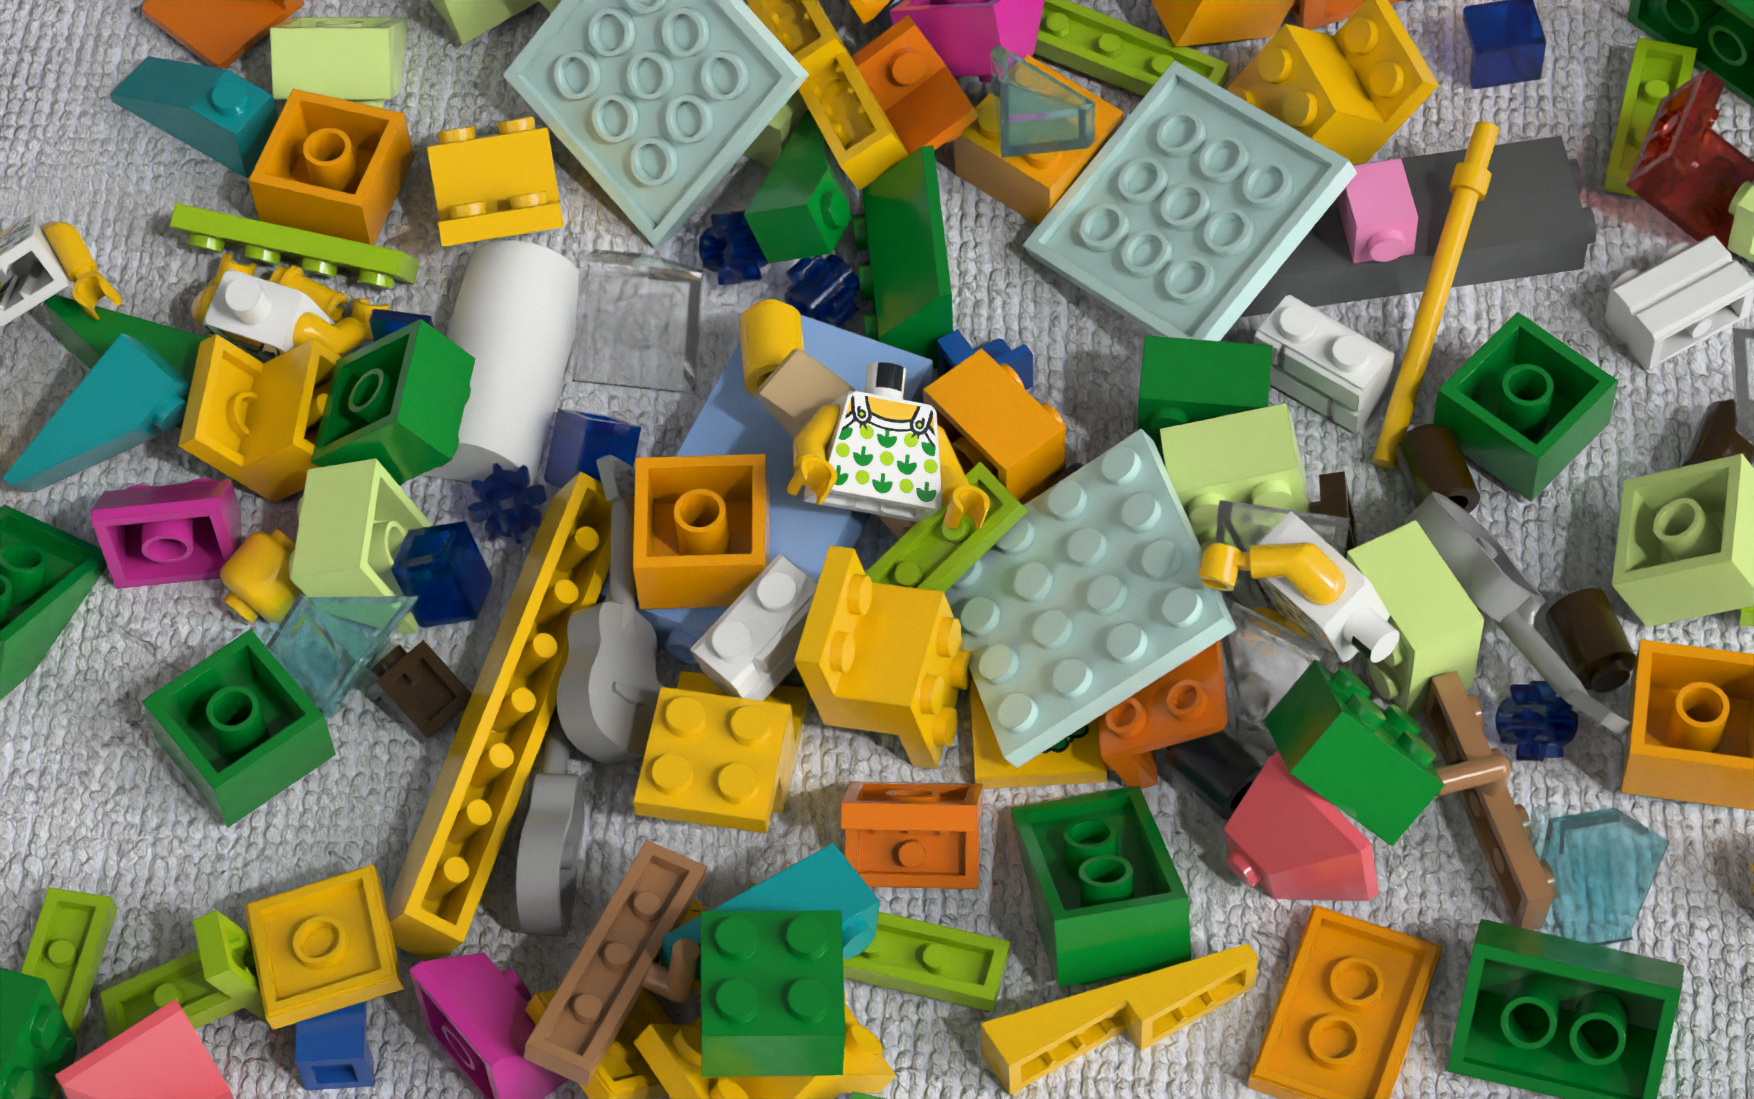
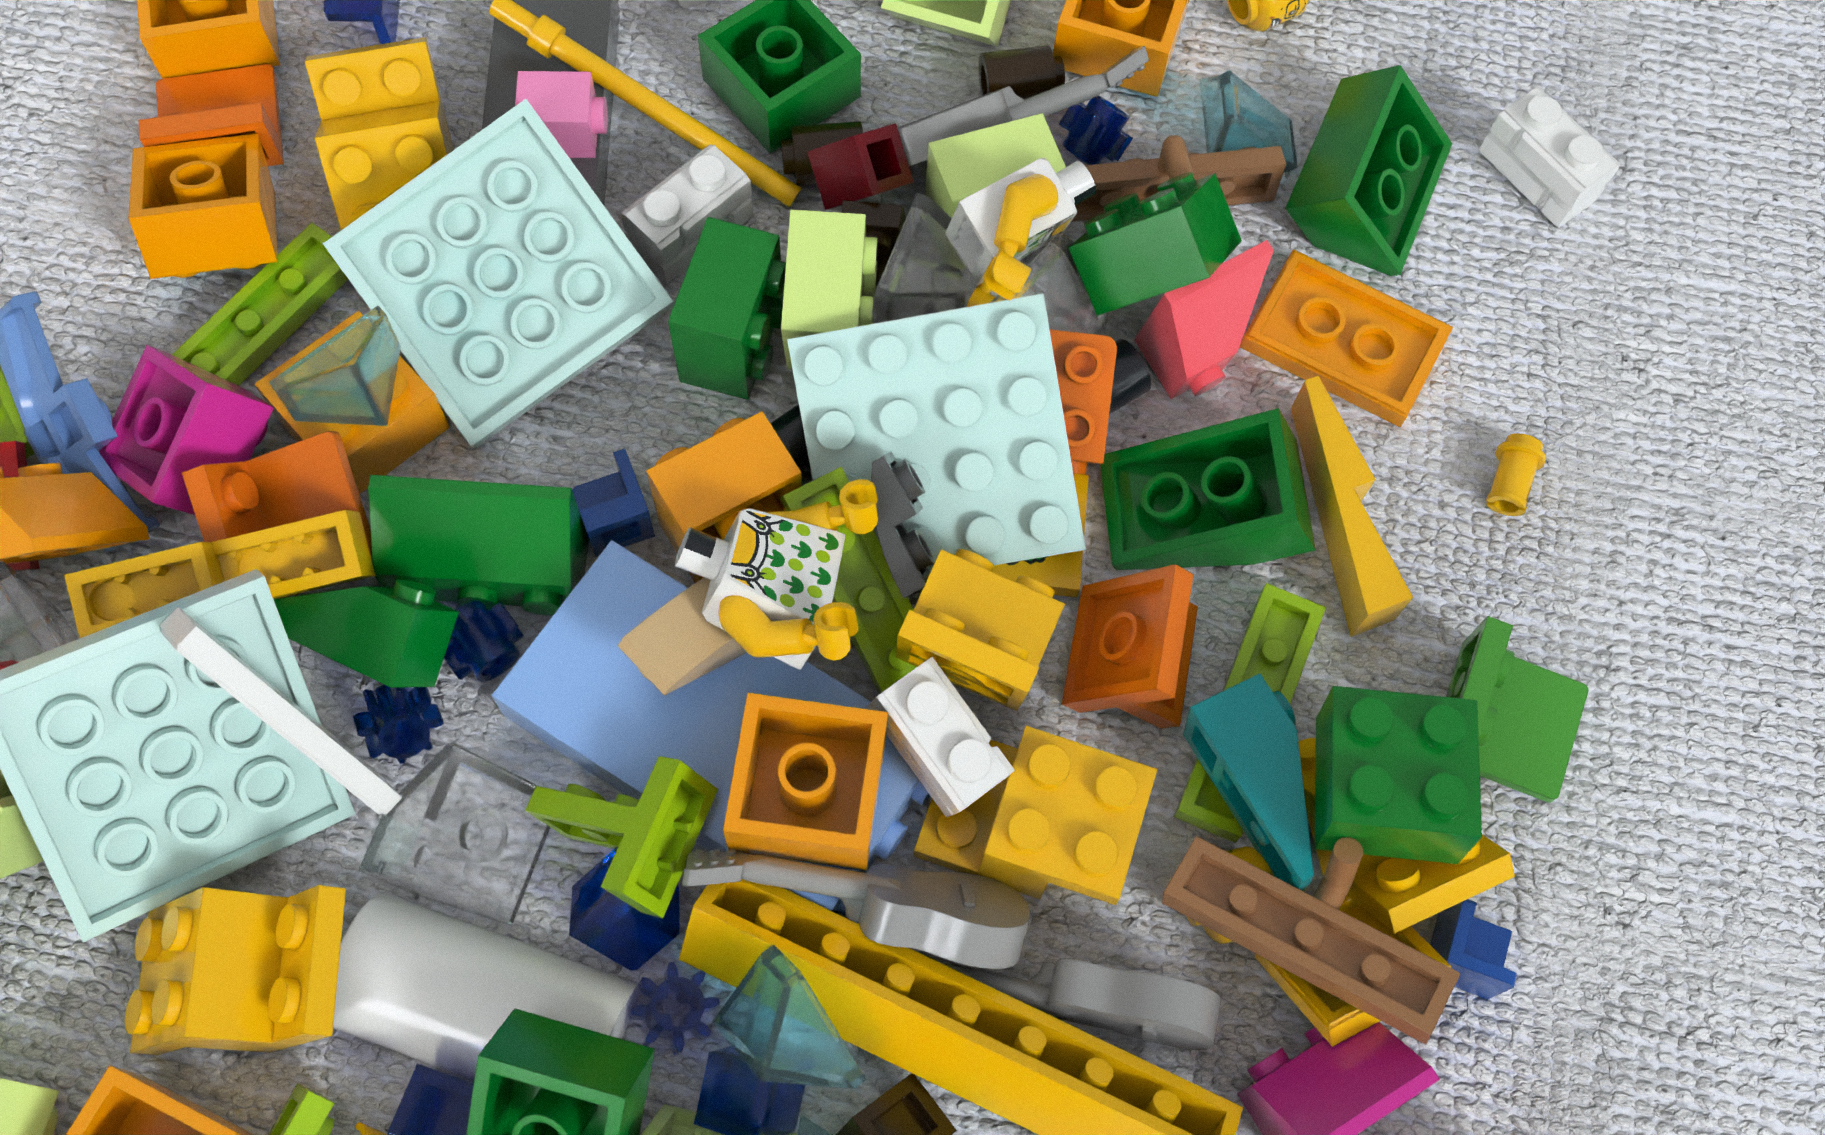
camera: 90 degrees left, 10 degrees up
yellow brick [739,299,805,397] -> none
none -> white tile [159,607,403,816]
none -> lime bracket [525,756,718,918]
none -> clear light blue slope [712,944,867,1089]
none -> dark red brick [807,123,914,210]
none -> dark grey slope [871,452,935,598]

